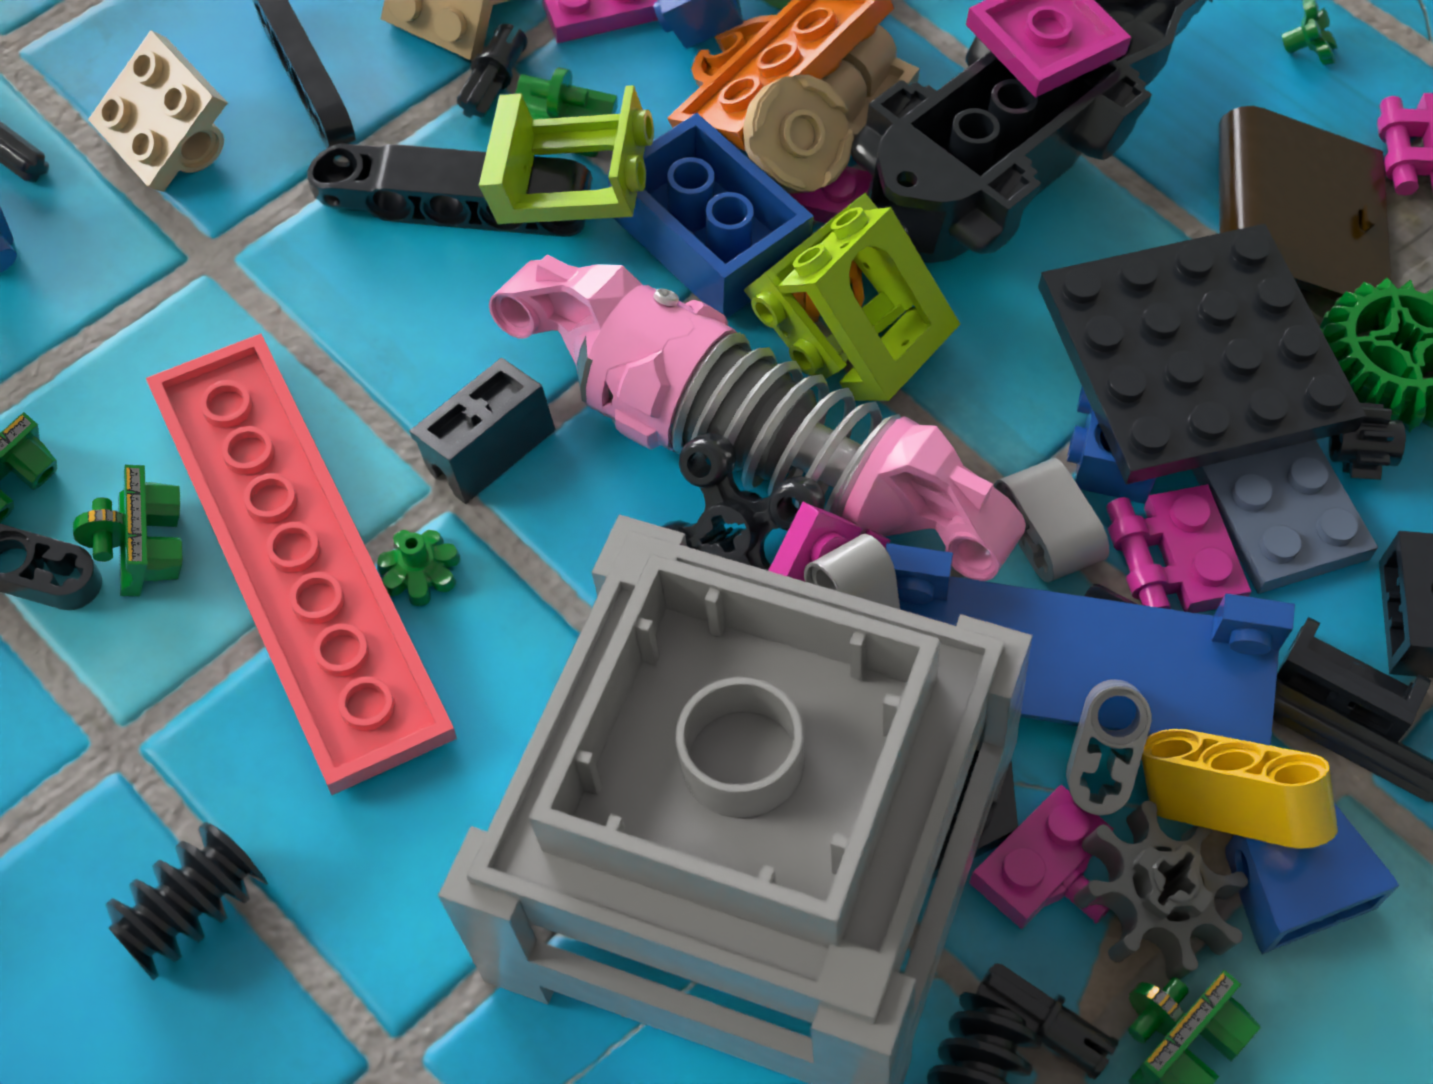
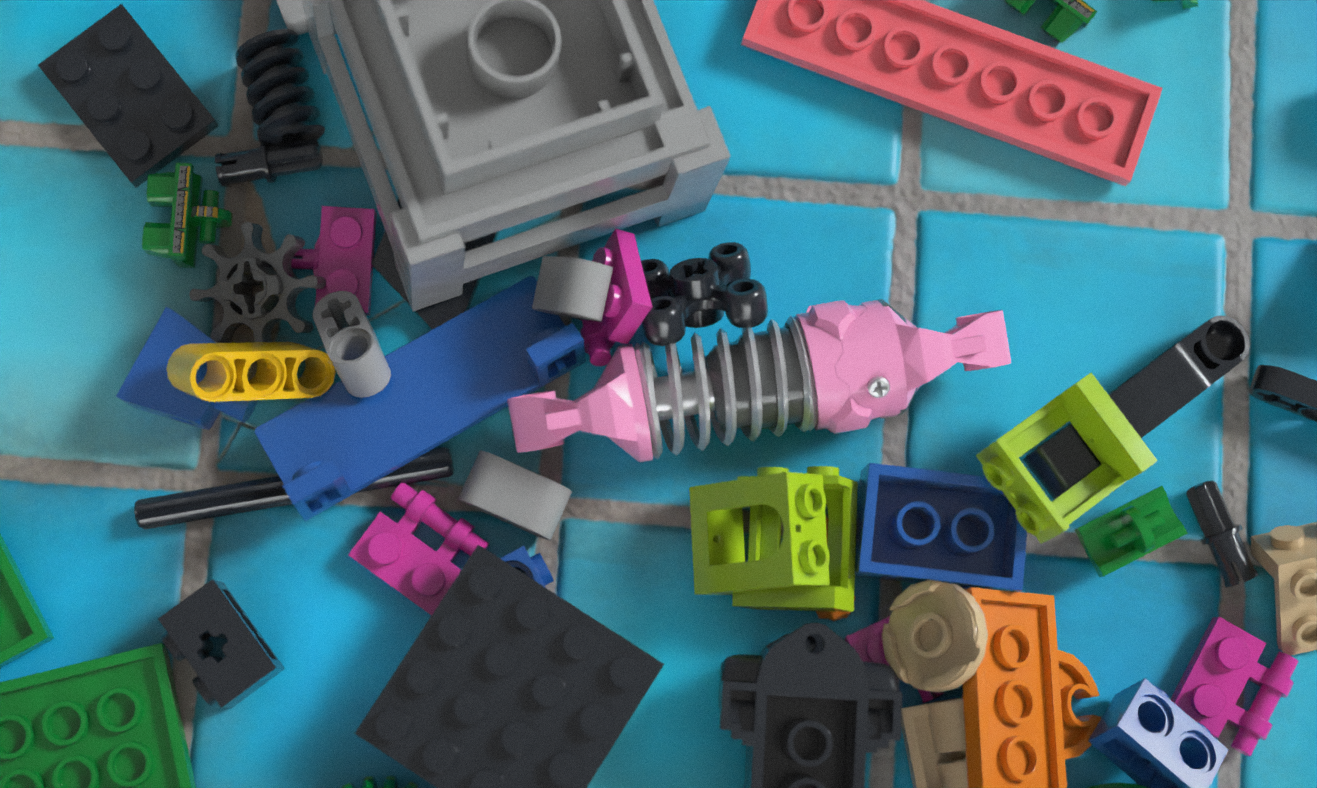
camera: 130 degrees right, 20 degrees up
green plant [377,530,461,606] -> none
black hinge [409,357,556,504] -> none
sand blue plate [1191,440,1378,594] -> none
black hinge [1277,616,1432,741] -> none
black gear [1328,403,1406,480] -> none

